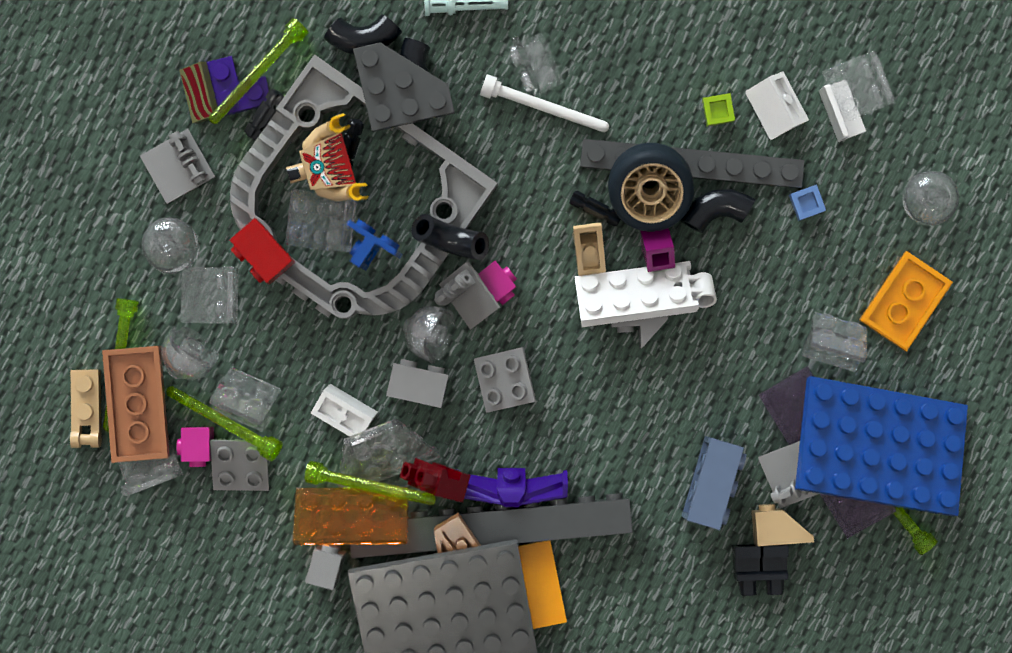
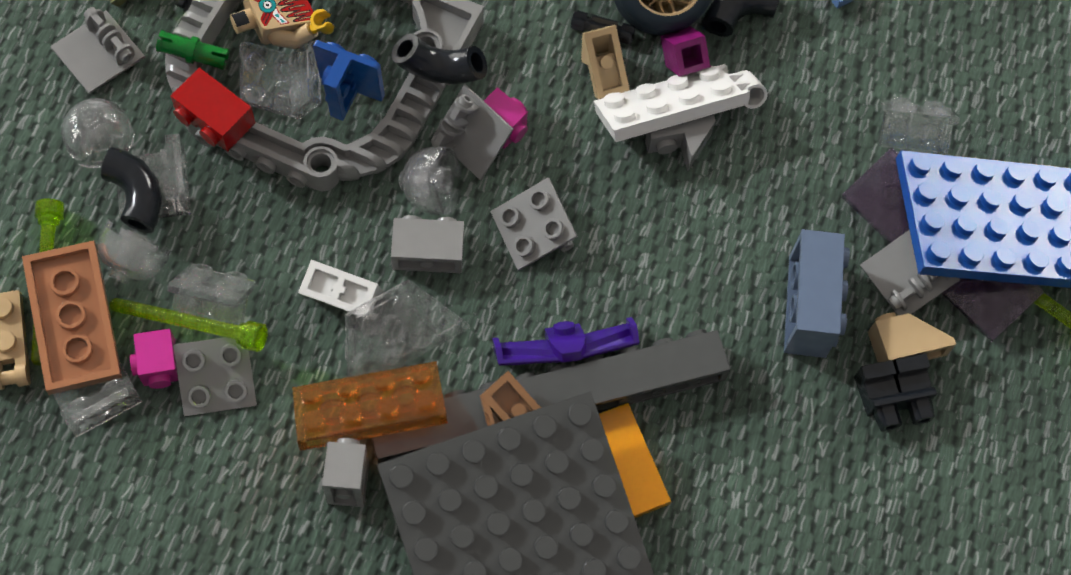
camera: 20 degrees left, 20 degrees down
clear neon green piece [304,461,436,505] -> none
dark red hips [400,458,471,502] -> none
light orange tile [859,251,953,351] -> none
none -> black cylinder [101,147,162,233]
none -> green pin [156,30,230,70]

